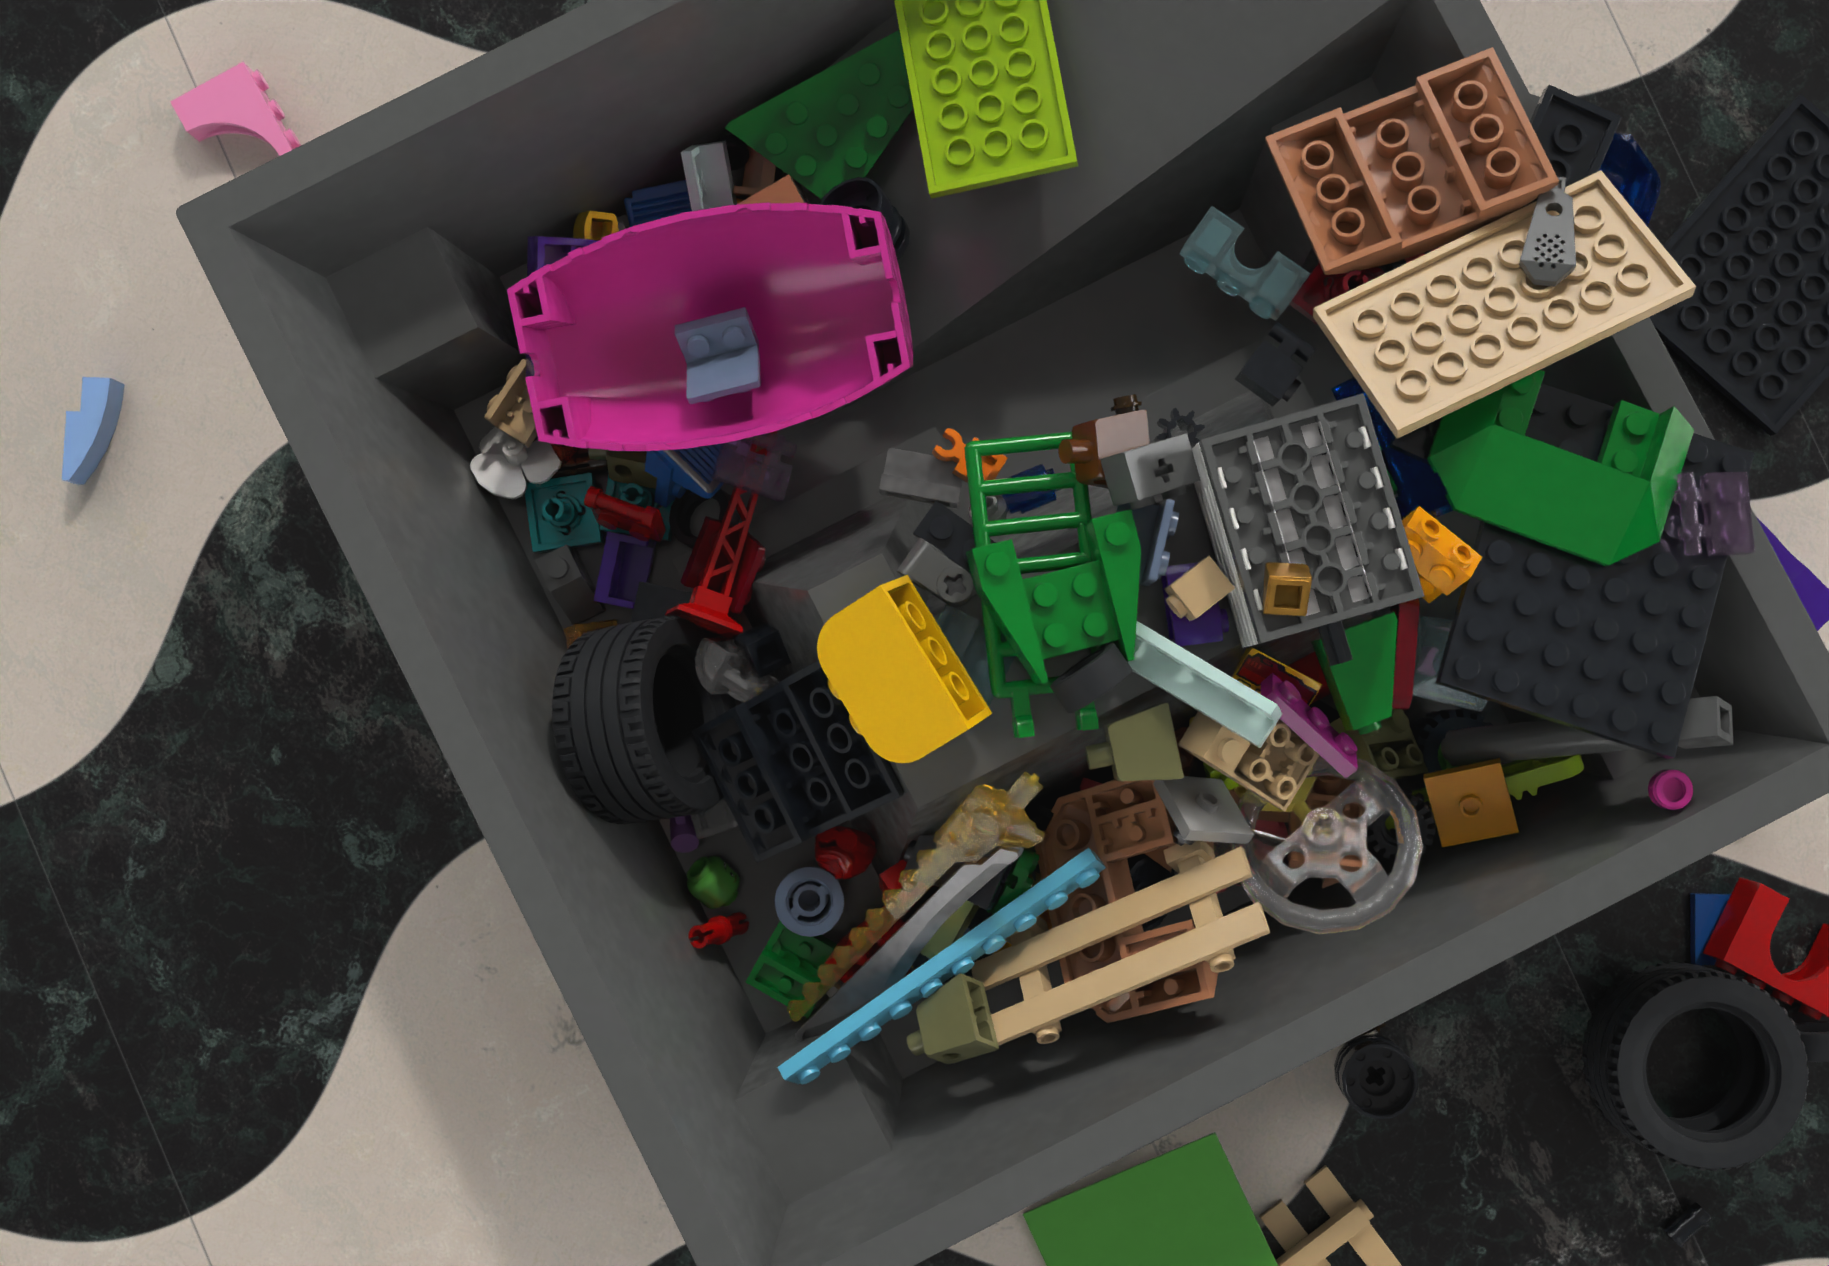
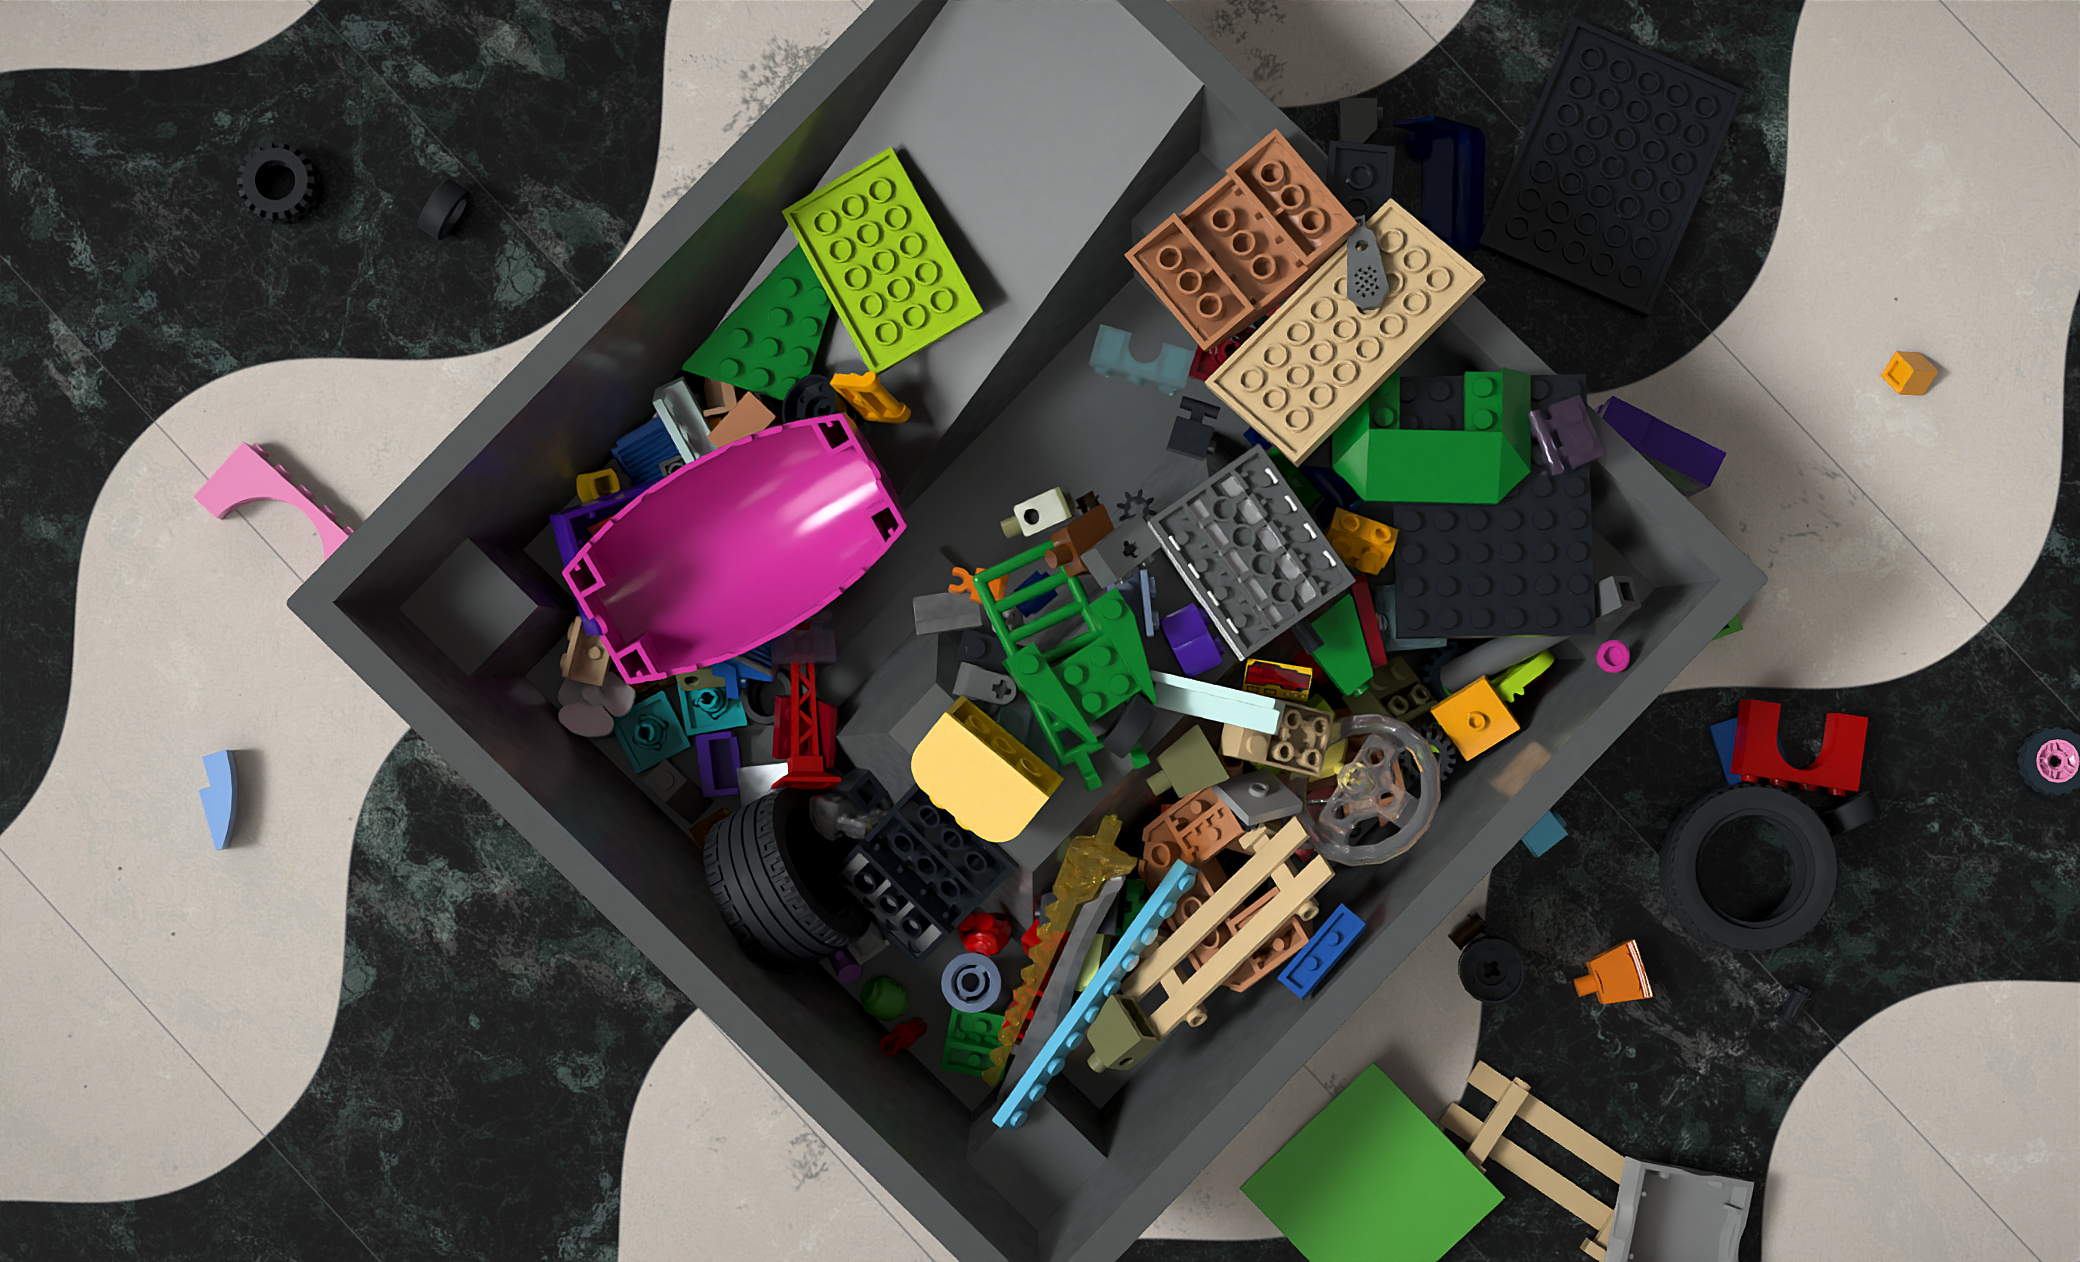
camera: 25 degrees left, 0 degrees up
red plate [584,486,666,542] -> none
sand blue bracket [675,307,761,404] -> none
tan brick [1164,555,1235,621] -> none
magenta plate [1261,673,1358,779] -> none
pearl gold slope [1263,562,1312,616] -> none
none -> light orange plate [830,371,911,424]
none -> torso [1000,486,1080,540]
none -> blue plate [1277,903,1368,1001]
none -> orange torso [1574,939,1653,1004]

